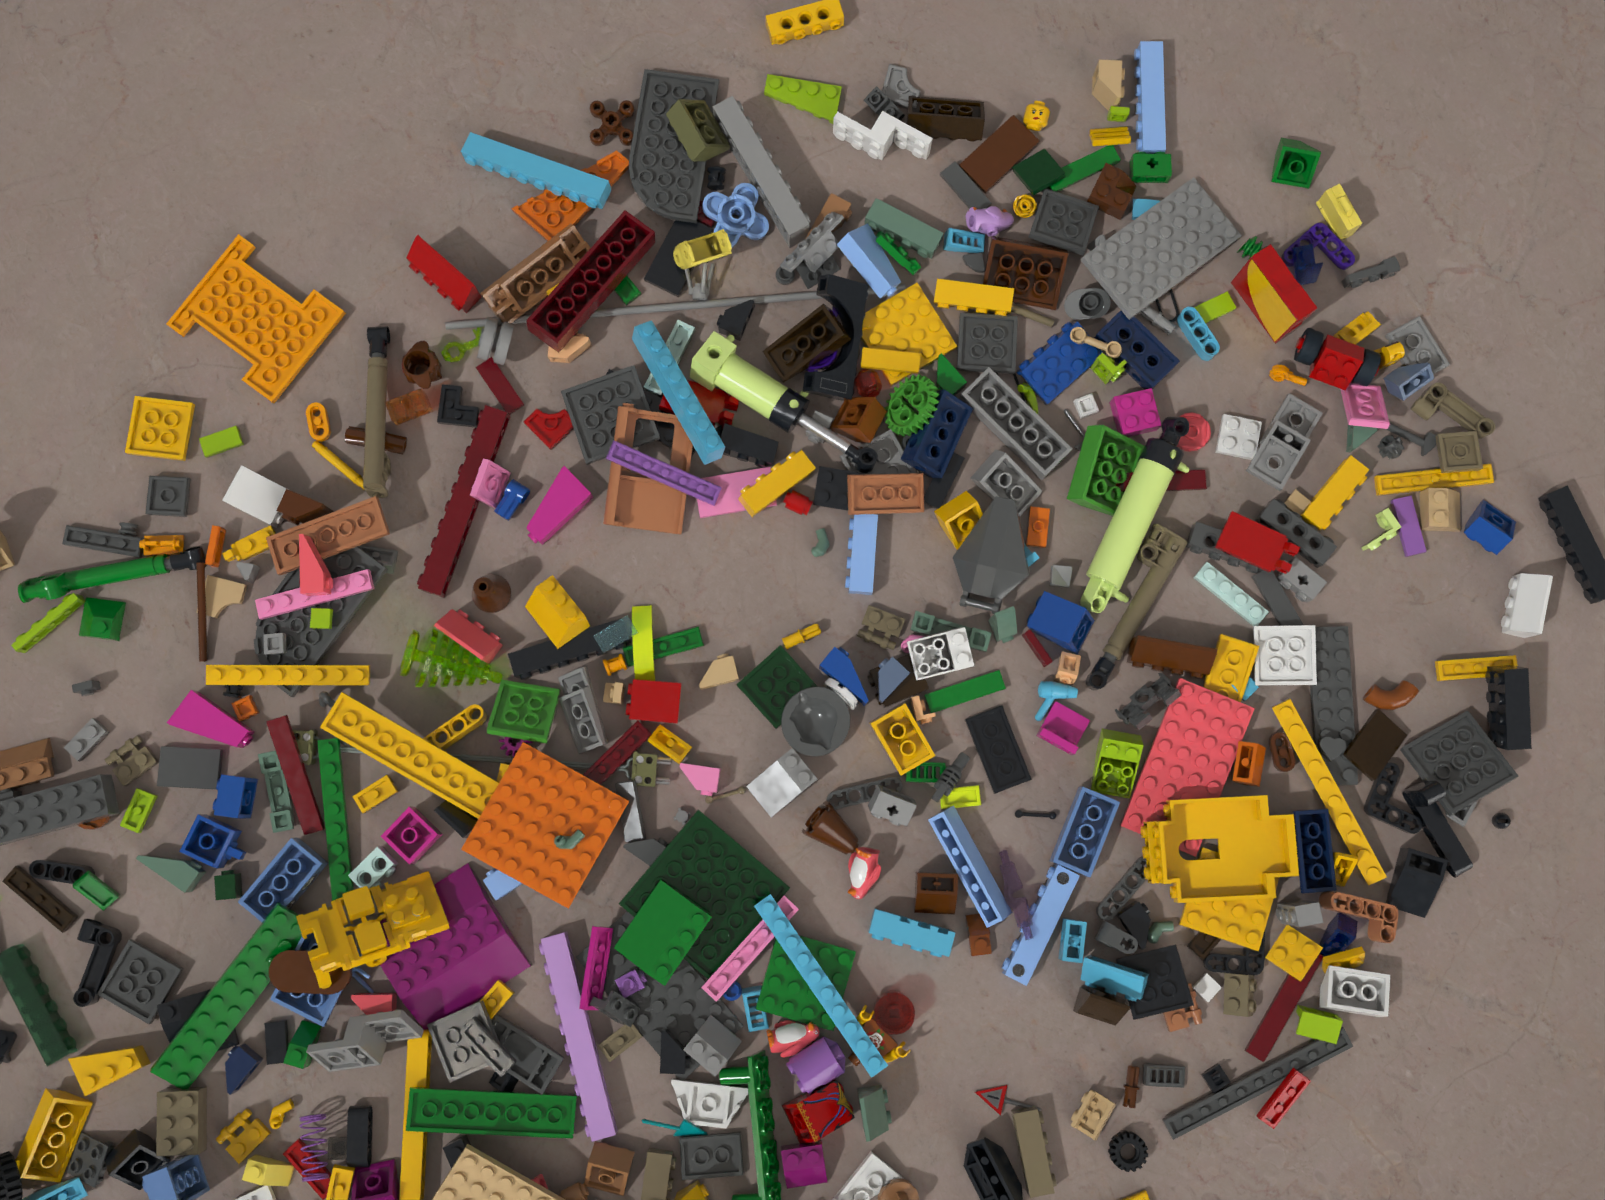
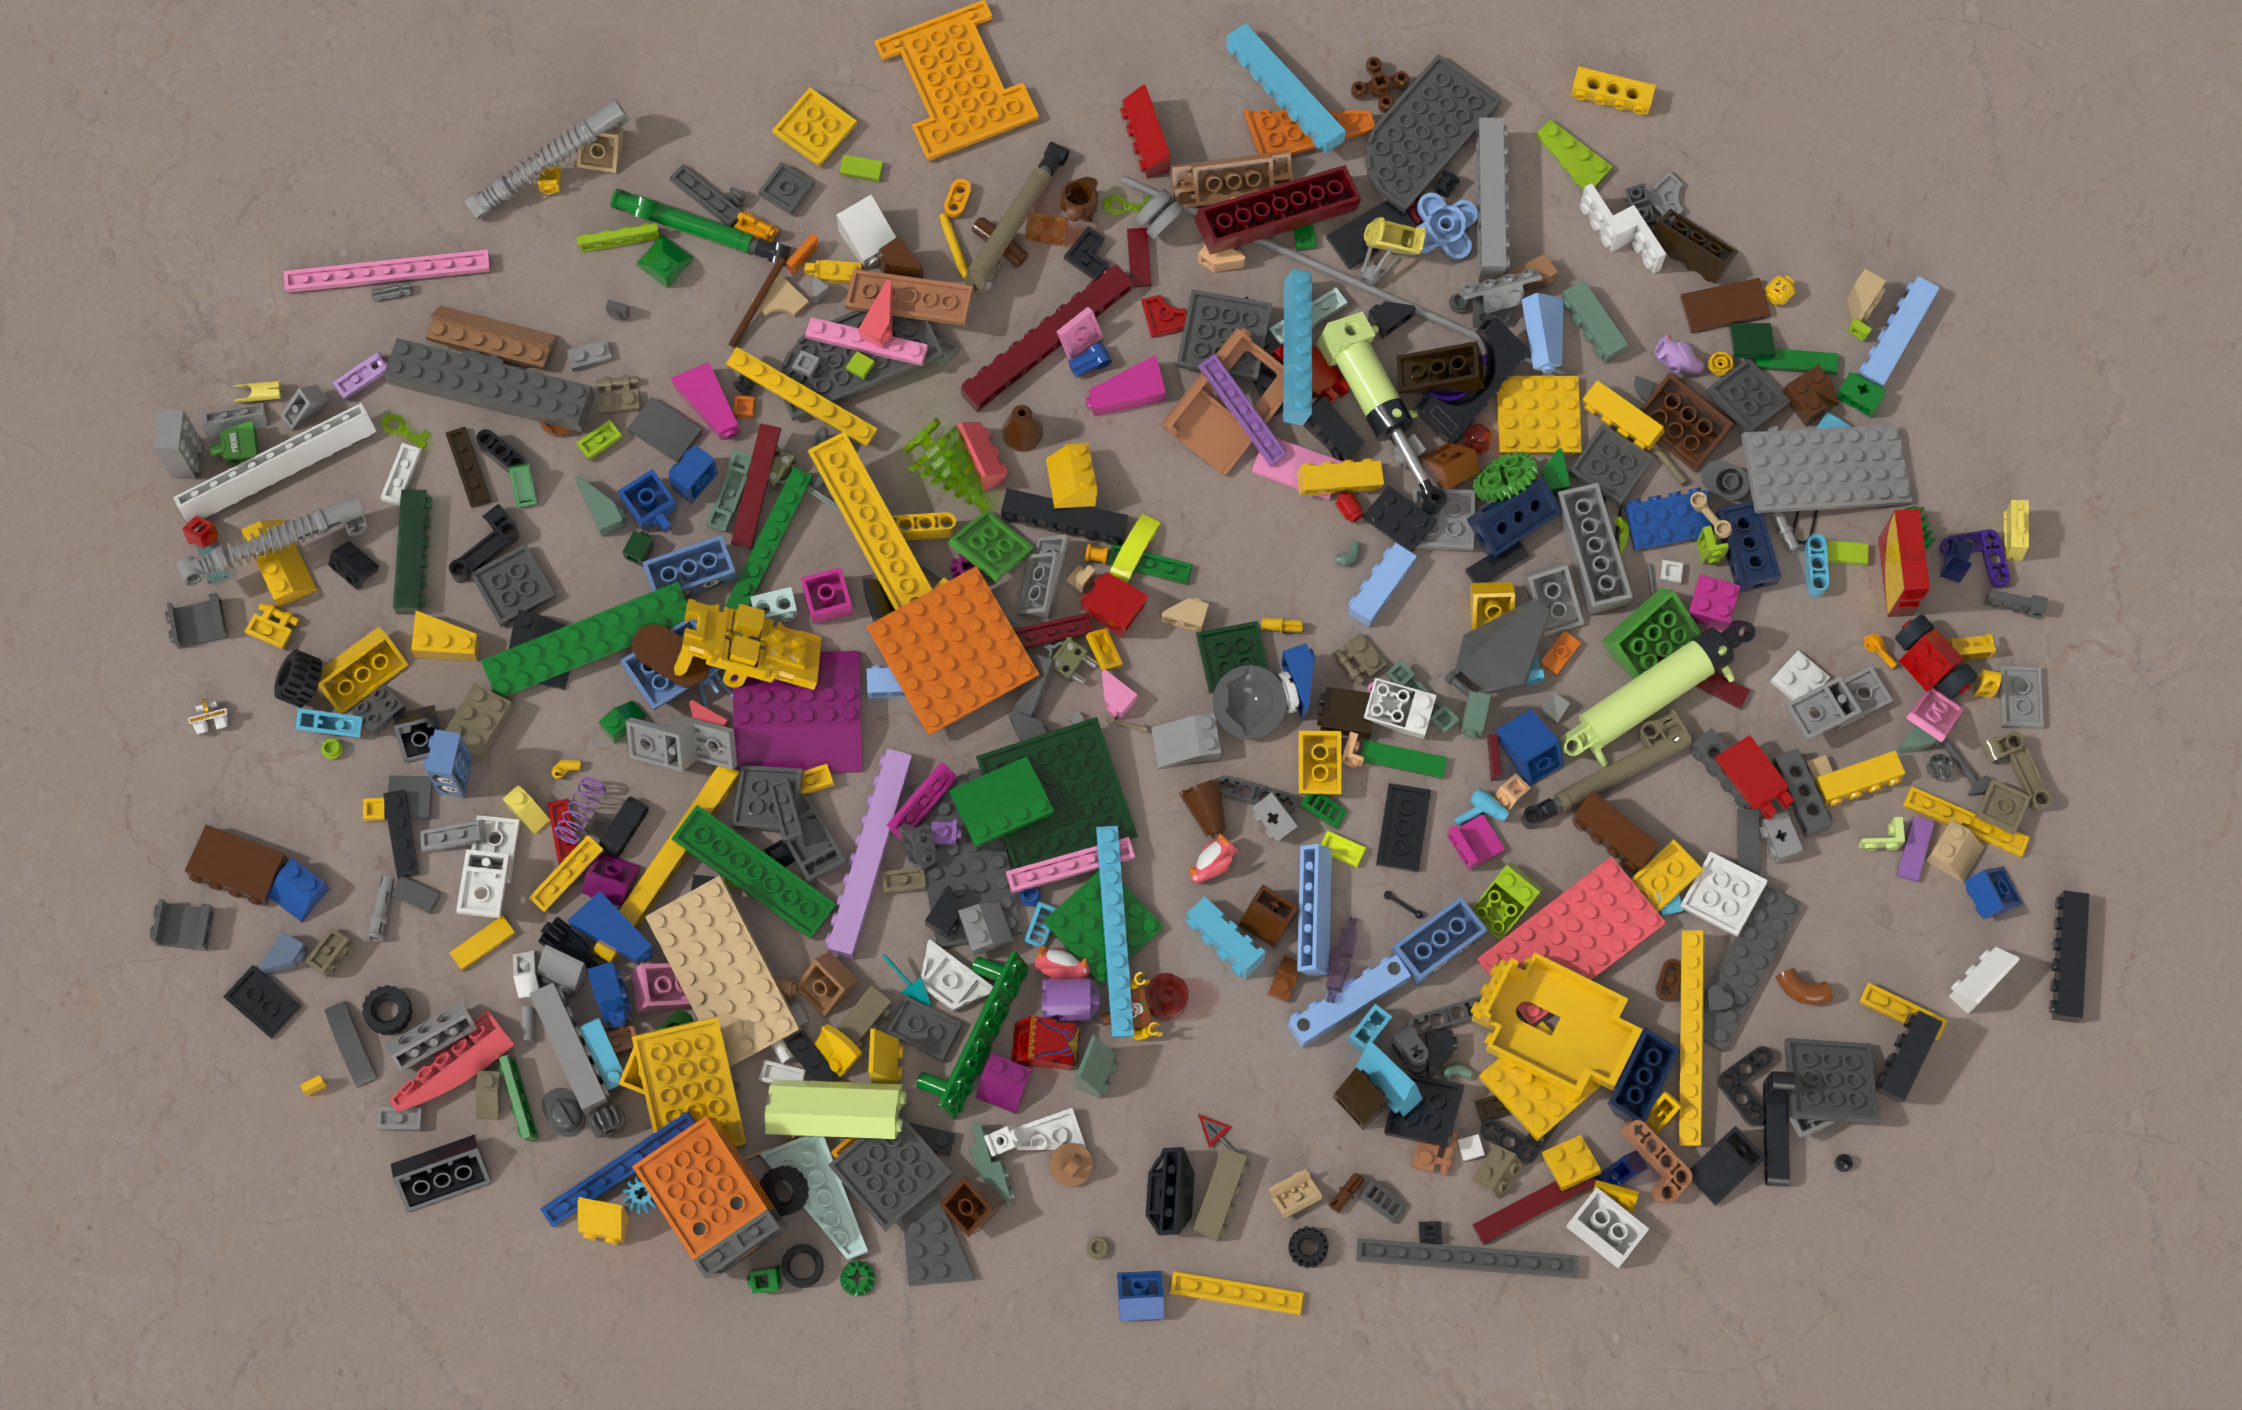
camera: 30 degrees right, 10 degrees down
yellow plate [216,1108,272,1164] -> none
dark blue slope [225,1044,263,1095] -> none
black tile [264,1020,289,1065] -> none
yellow plate [352,775,399,814] -> none
sand green arm [554,829,585,849] -> none
clear light blue tile [593,615,638,653] -> none
olive slope [666,99,731,161] -> none
nougat tile [847,473,924,515] -> none
yellow tile [861,347,921,374] -> none
green hinge [876,231,921,275] -> none
sand blue slope [878,656,910,704] -> none
dark grey hinge [931,752,970,803] -> none
dark grey tile [940,161,992,209] -> none
medium azure slope [943,228,985,254] -> none
yellow tile [1089,127,1131,146] -> none
dark grey piece [1115,673,1181,730] -> none
coral tile [1175,412,1211,452] -> none
light aqua plate [1193,562,1269,626] -> none
orange brick [1232,741,1266,787] -> none
red tile [1256,1067,1311,1129] -> none
green slope [1271,137,1321,189] -> none
light grey brick [1276,899,1323,927] -> none
lime panel [1296,1005,1343,1044] -> none
dark brown tile [1342,709,1407,781] -> none
sand blue slope [1384,362,1434,401] -> none

